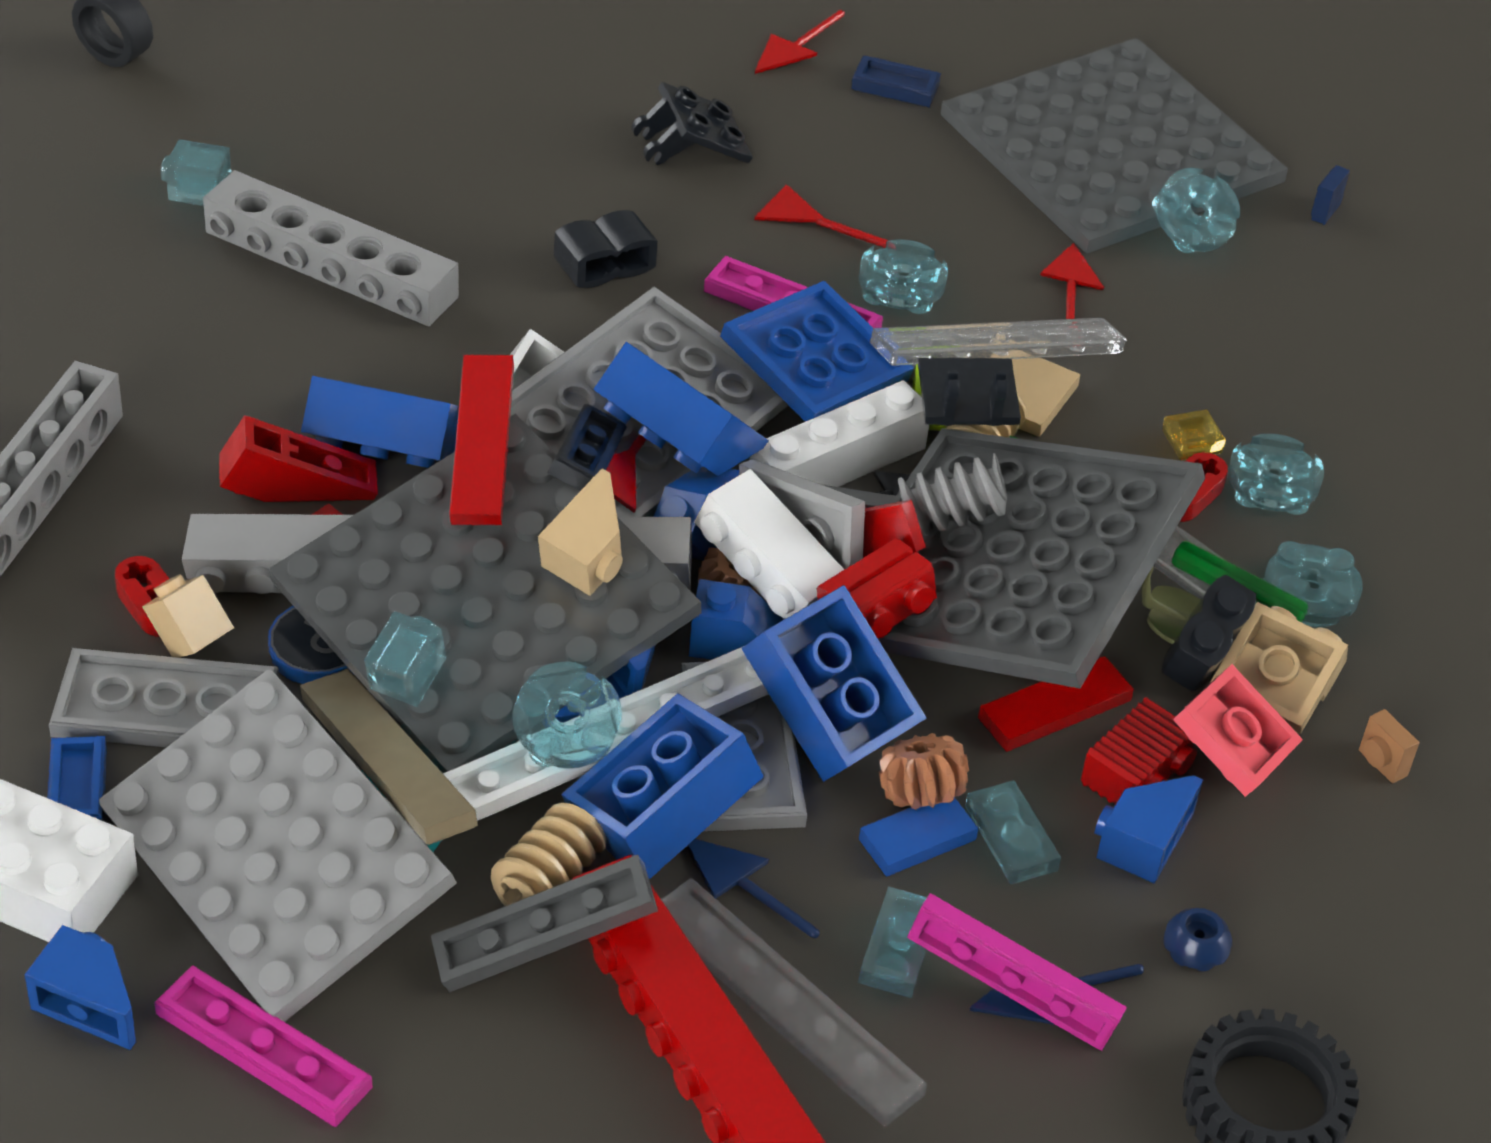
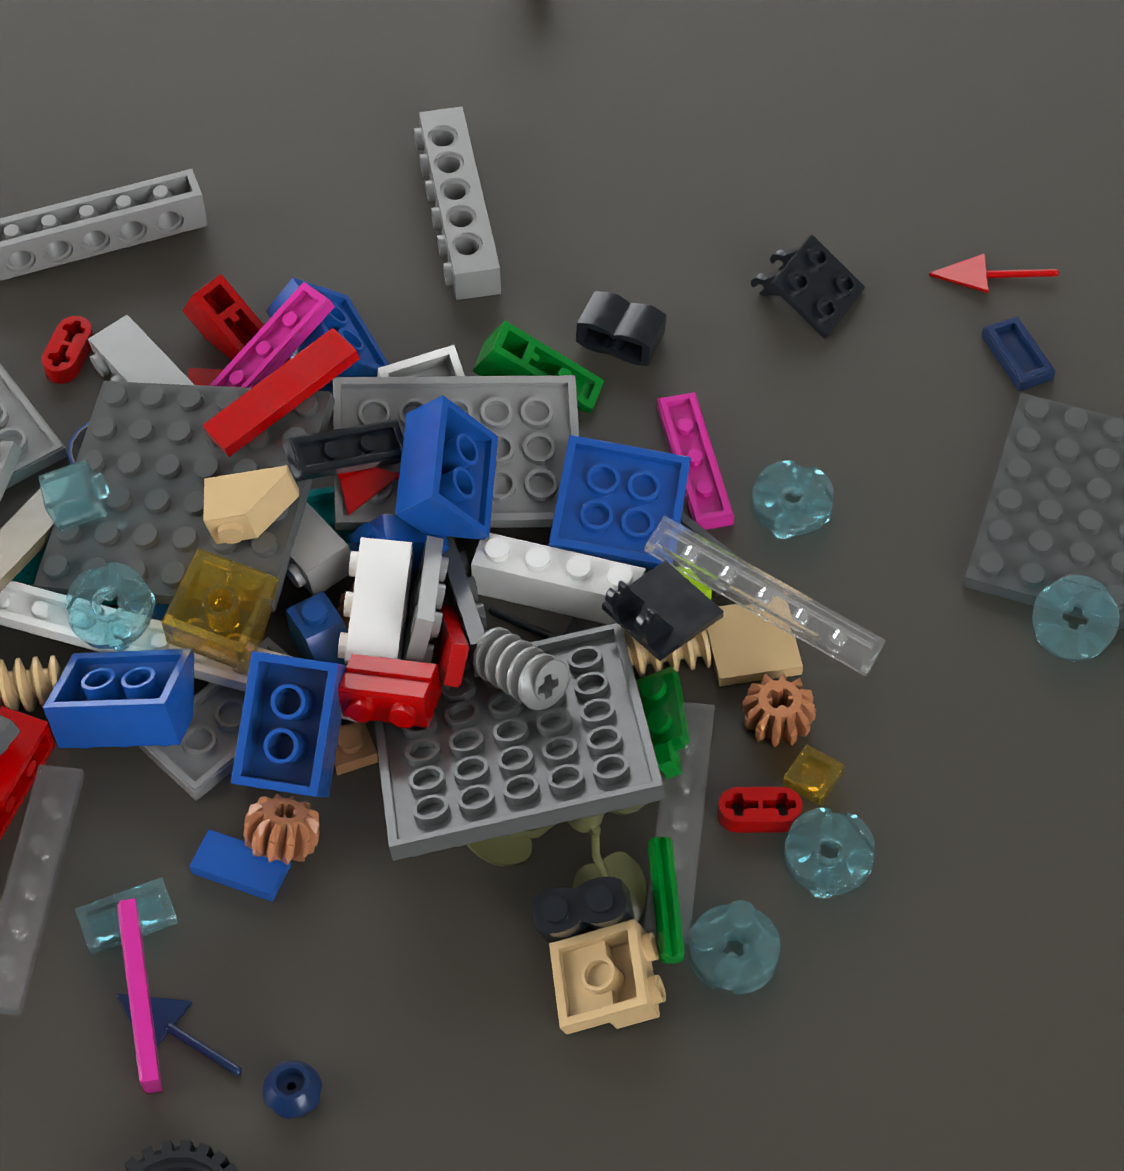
camera: 55 degrees right, 10 degrees up
tan brick [142,574,234,658] -> none
clear light blue brick [161,139,231,206] -> none
dark blue piece [687,839,820,939] -> none
red piece [754,184,899,251] -> none
clear light blue plate [965,780,1061,885] -> none
red tile [978,656,1134,752] -> none
red piece [1040,242,1104,334] -> none
red brick [1081,697,1197,805] -> none
blue slope [1094,775,1203,884] -> none
coral plate [1173,664,1303,797] -> none
medium nougat plate [1359,709,1420,784] -> none
none -> clear yellow slope [161,548,279,673]
none -> dark pink tile [209,282,335,388]
none -> green slope [472,320,604,413]
none -> nougat gear [742,672,816,748]

